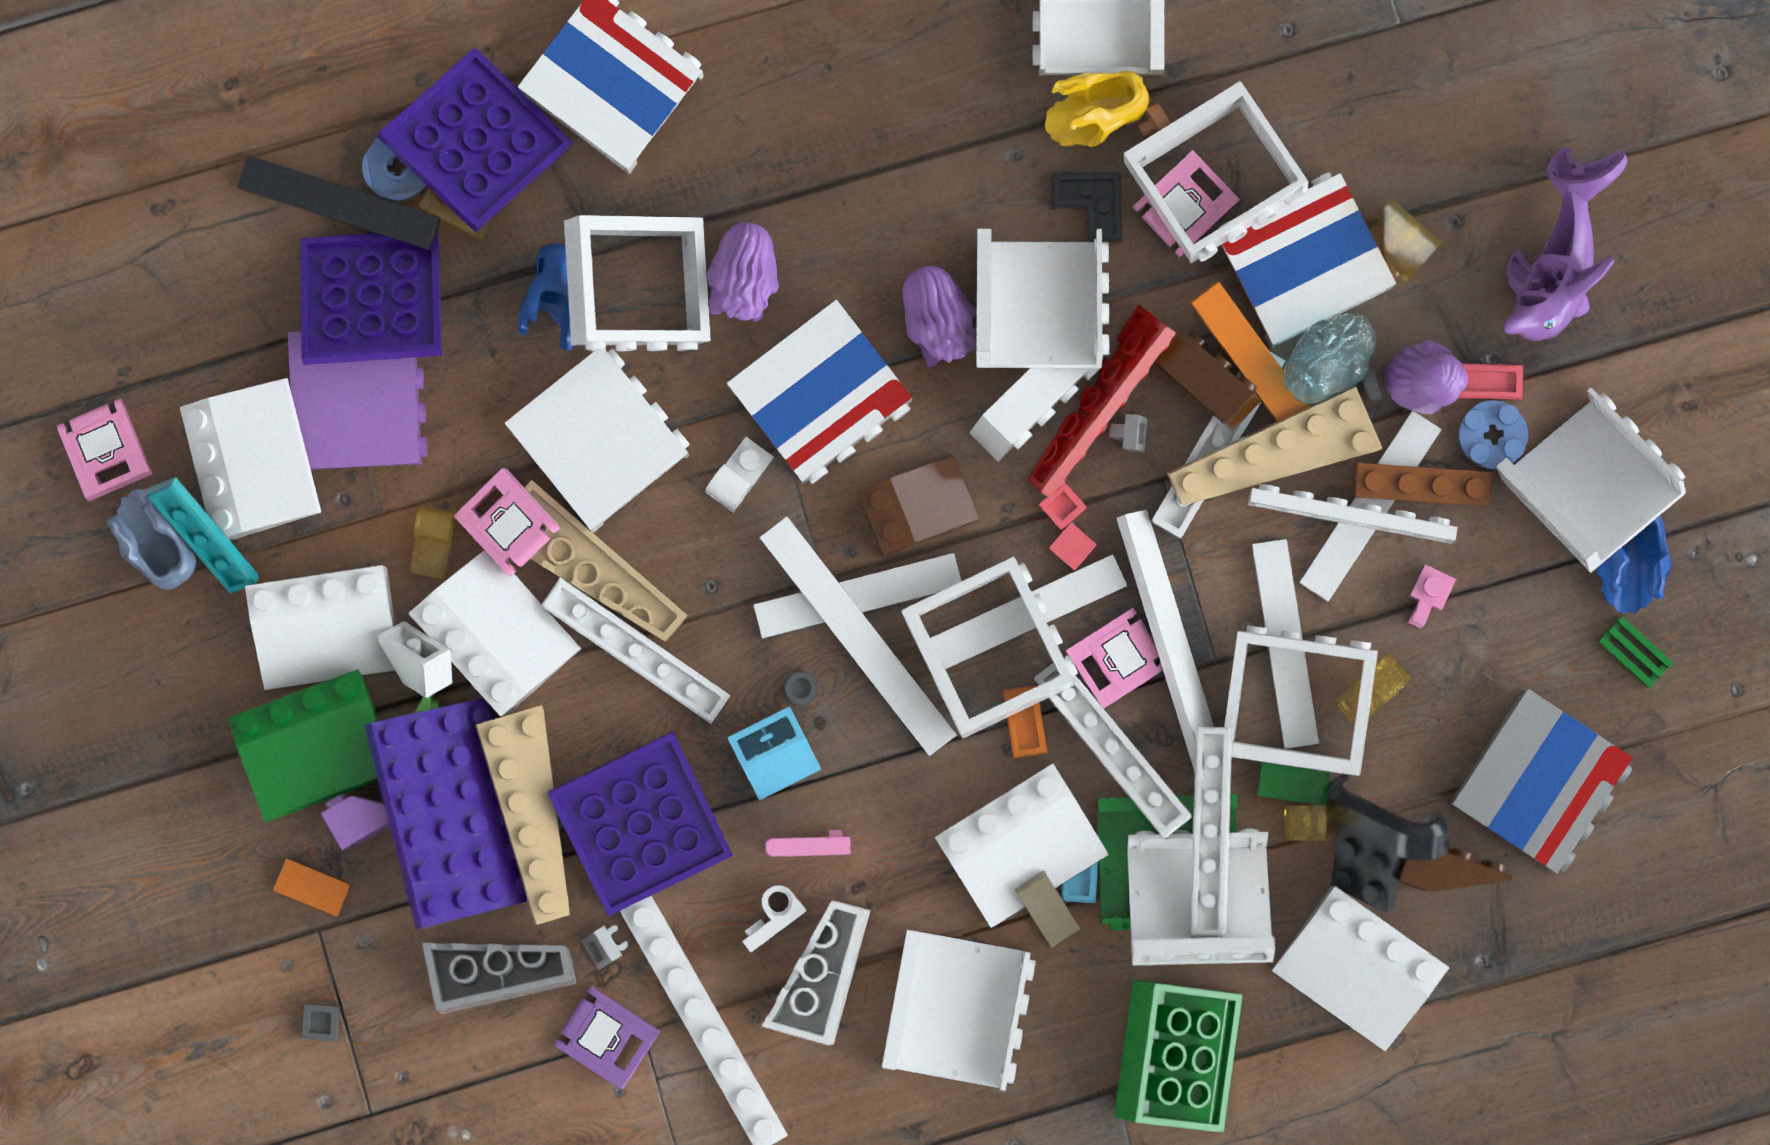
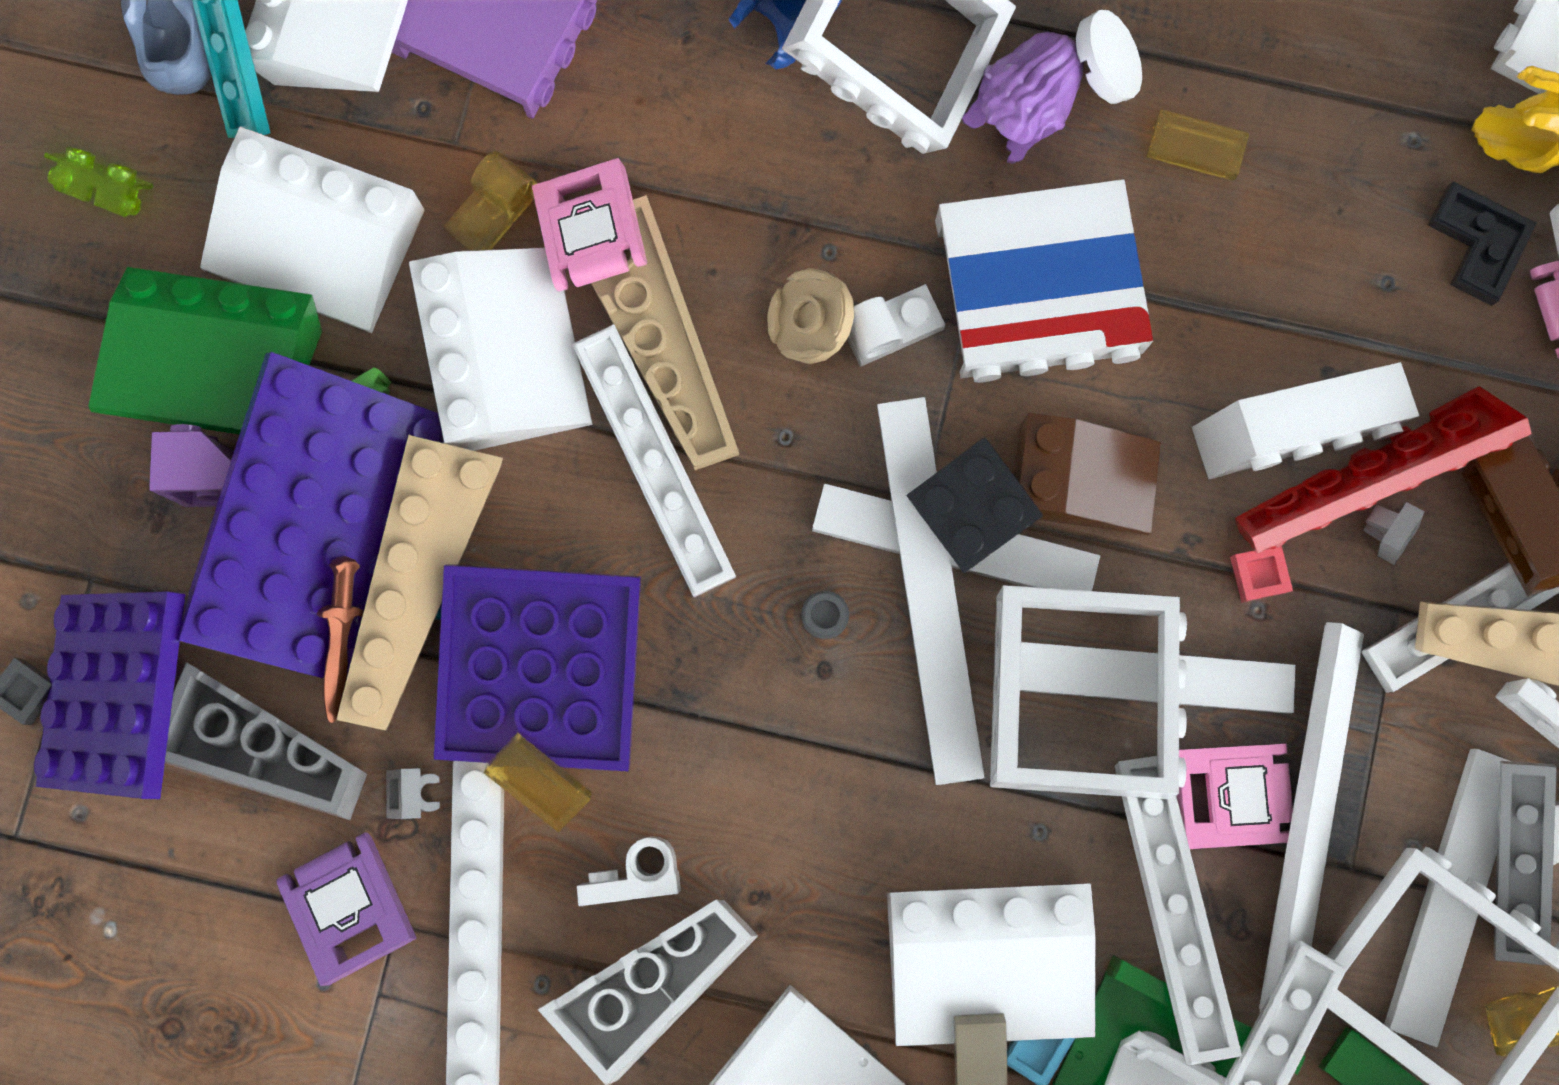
camera: 30 degrees right, 5 degrees down
orange tile [273,858,351,917] -> none
white slope [378,621,452,698] -> none
white panel [505,348,690,533] -> none
medium azure slope [728,707,821,800] -> none
bright pink container [766,830,851,856] -> none
medium lavender hair [902,266,977,367] -> none
white panel [977,229,1109,368] -> none
orange tile [1002,685,1048,759] -> none
coral tile [1048,522,1097,571] -> none
none -> dark purple plate [34,592,185,799]
none -> clear neon green hinge [44,147,153,217]
none -> copper sword [317,556,364,723]
none -> clear yellow tile [483,733,592,833]
none -> tan tile [767,268,854,364]
none -> black plate [906,437,1044,573]
none -> white tile [1076,10,1142,104]
none -> clear yellow tile [1146,109,1249,181]
none -> light grey plate [1493,761,1557,966]

